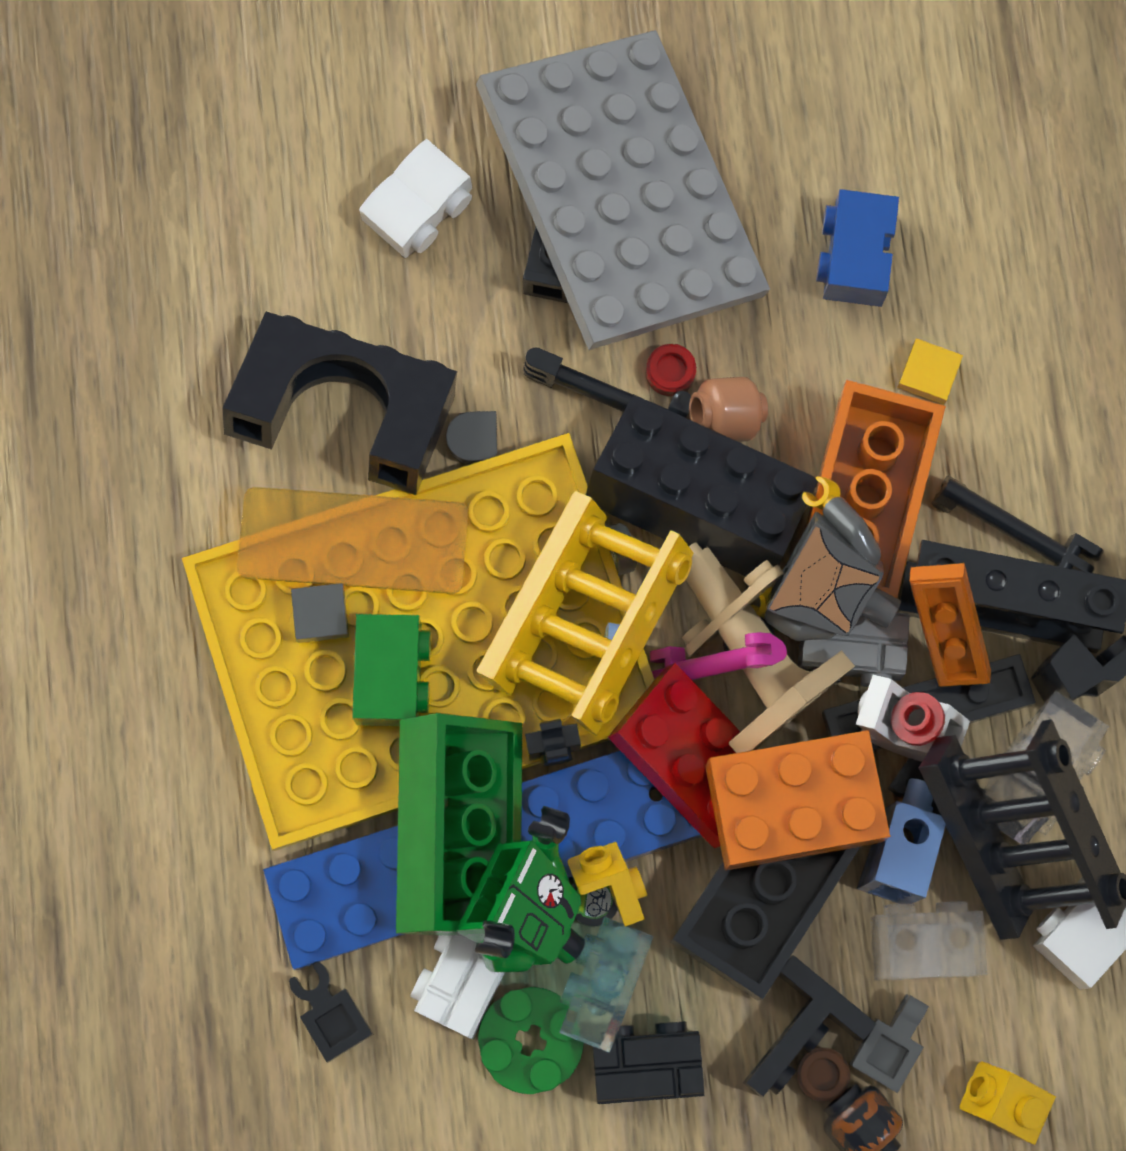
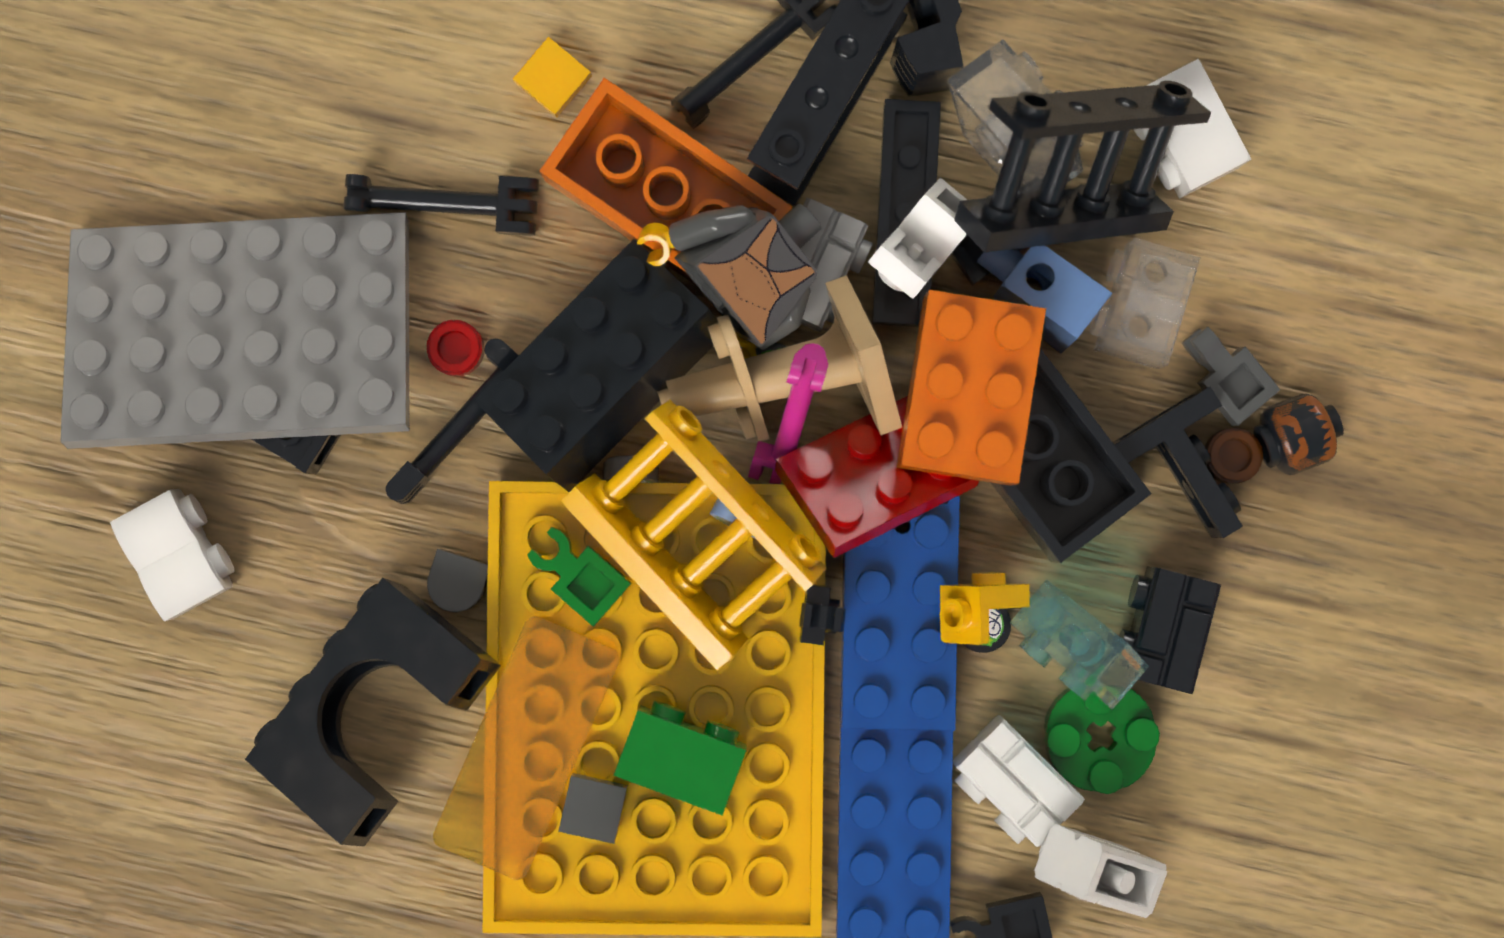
camera: 75 degrees left, 10 degrees up
green slope [396,713,522,935] -> none
green torso [456,806,585,972] -> none
nougat head [689,377,768,442] -> none
blue brick [816,189,899,307] -> none
plate [891,692,945,746] -> none
orange tile [909,563,991,686] -> none
yellow bracket [959,1061,1056,1145] -> none
none -> black hinge [343,174,539,236]
none -> green plate [527,527,632,627]
none -> white brick [1034,824,1168,918]

